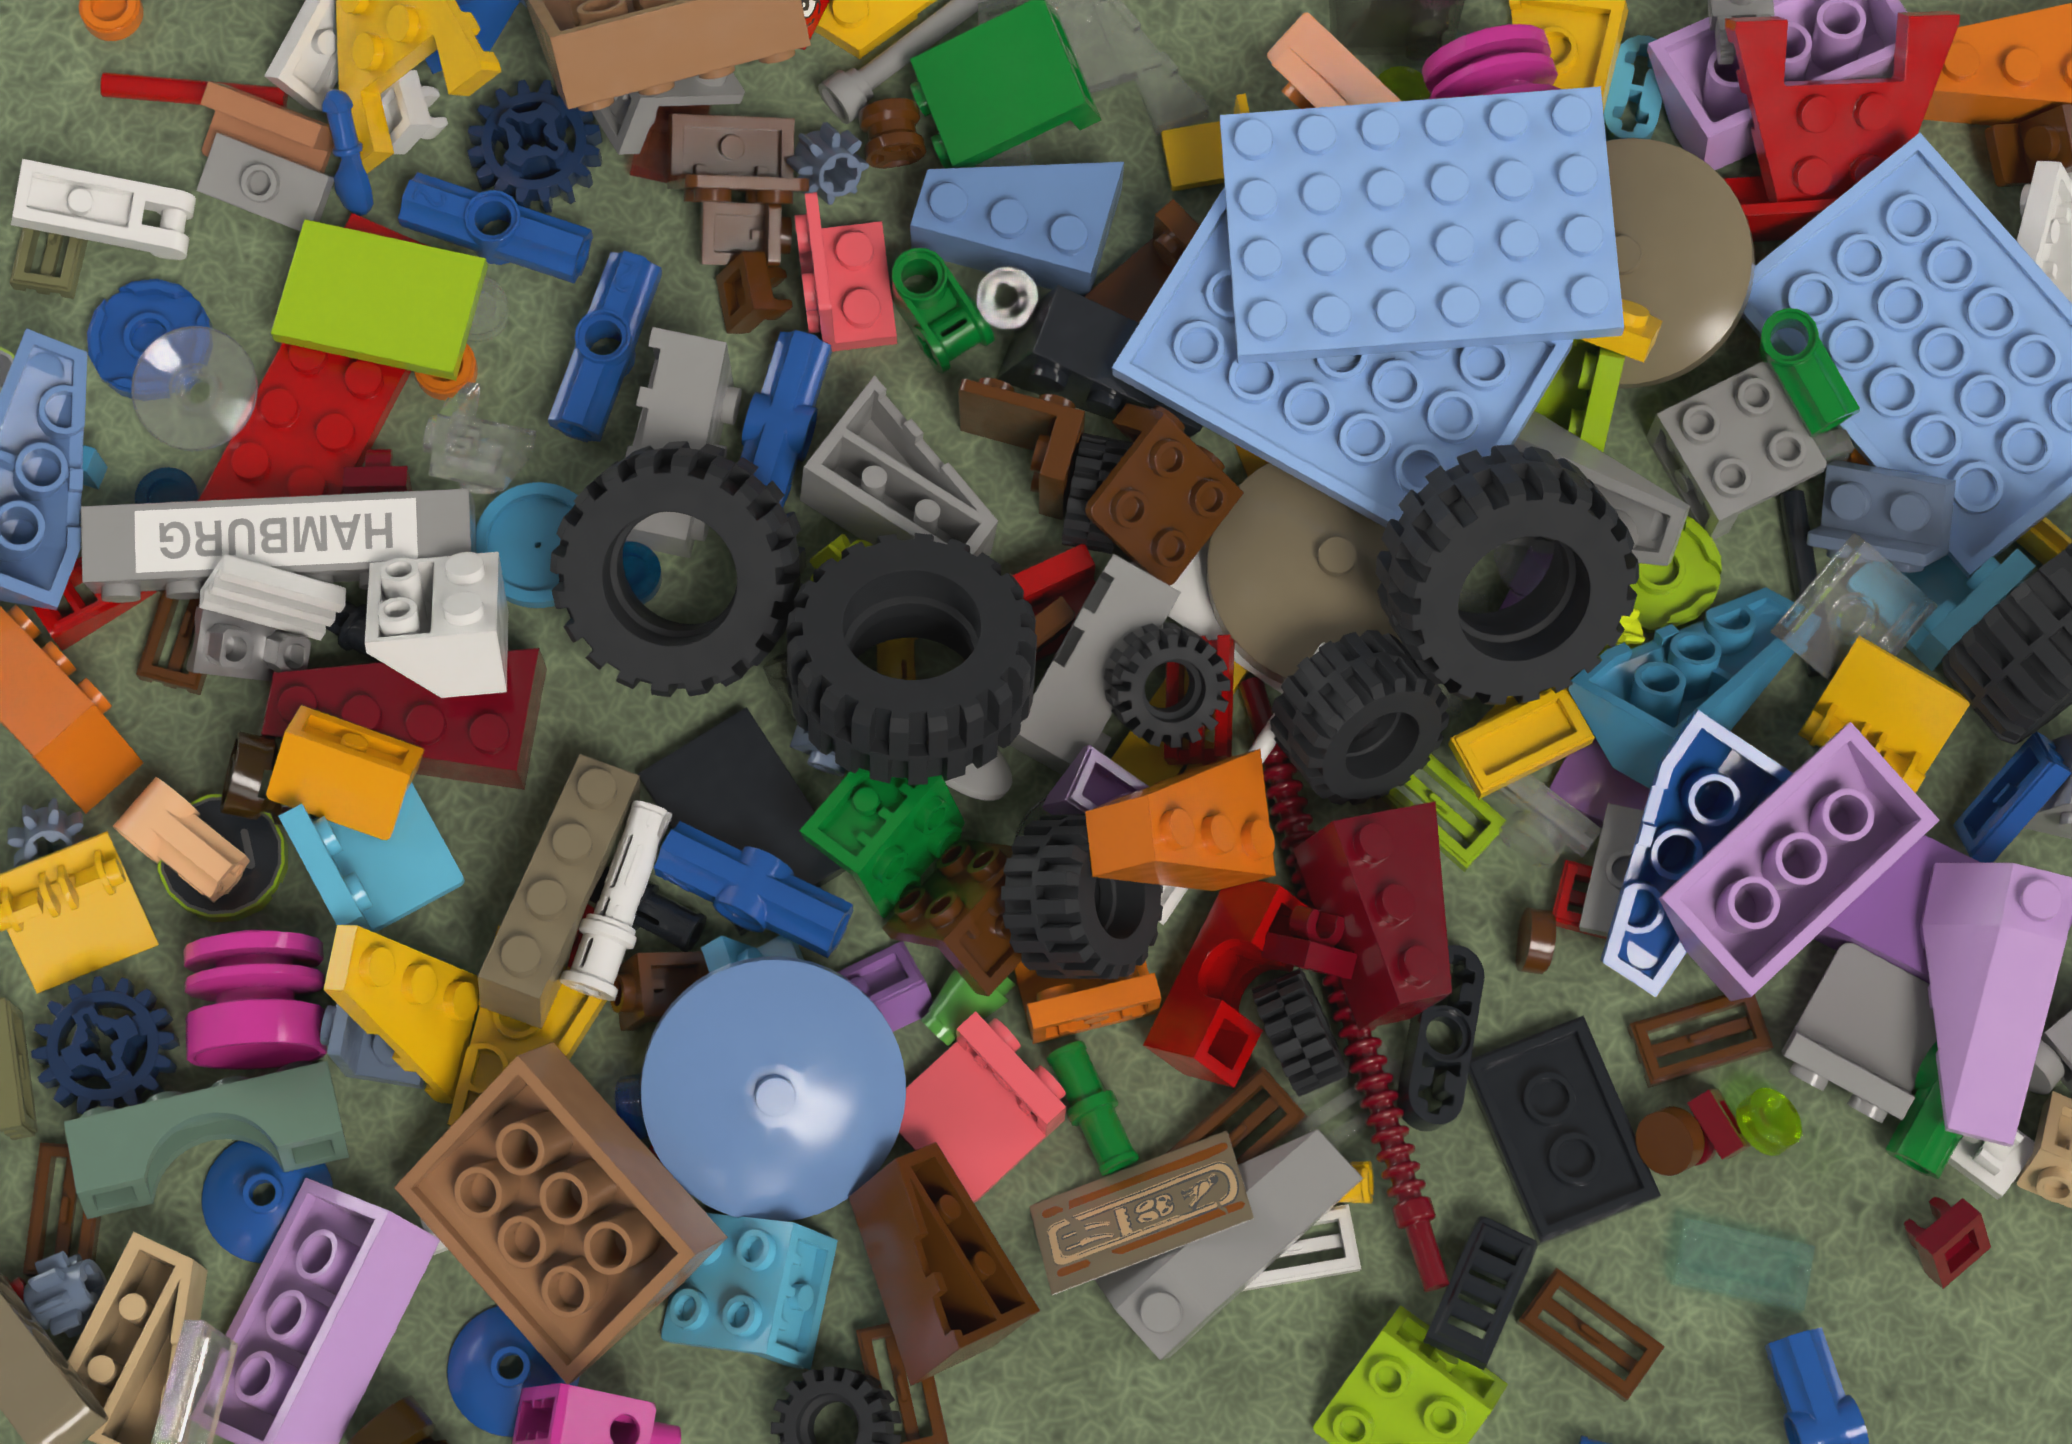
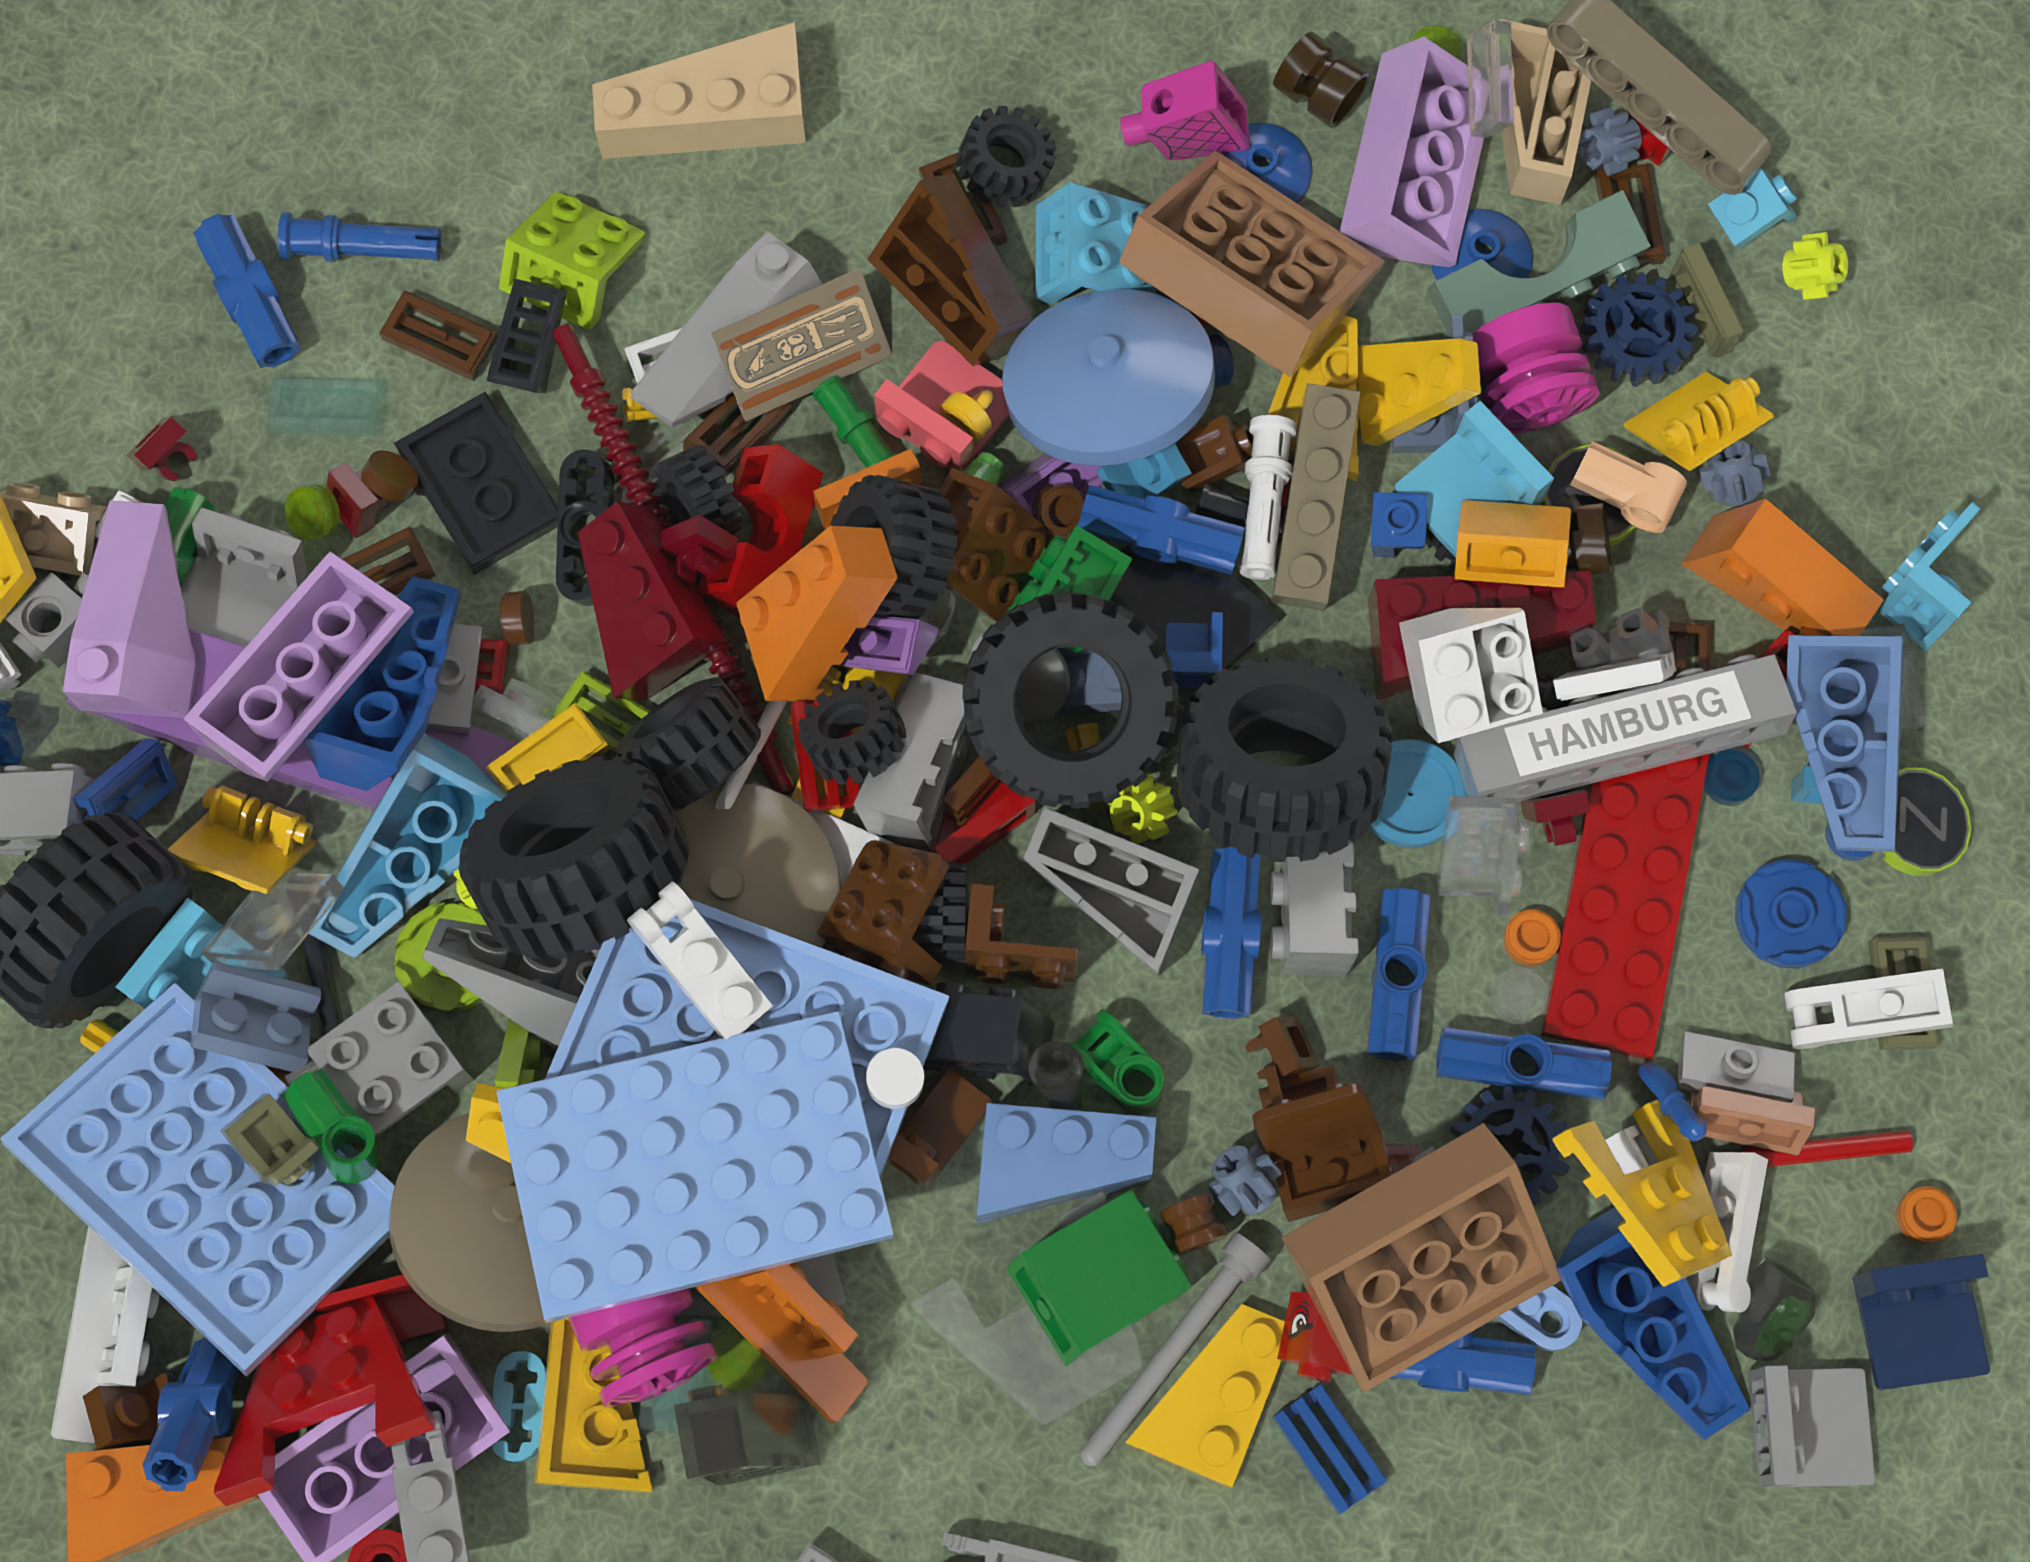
camera: 170 degrees right, 0 degrees up
clear dish [131,326,258,451] -> none
lime tile [271,219,488,381] -> none
coral bracket [794,192,897,352] -> none
yellow bracket [1161,93,1250,191] -> none
none -> blue piece [142,1336,240,1491]
none -> olive bracket [220,1093,320,1185]
none -> white plate [627,882,773,1040]
none -> white tile [866,1048,924,1109]
none -> yellow tile [939,390,993,443]
none -> reddish brown tile [1032,483,1085,538]
none -> blue panel [1165,612,1223,688]
none -> blue bracket [1371,492,1428,558]

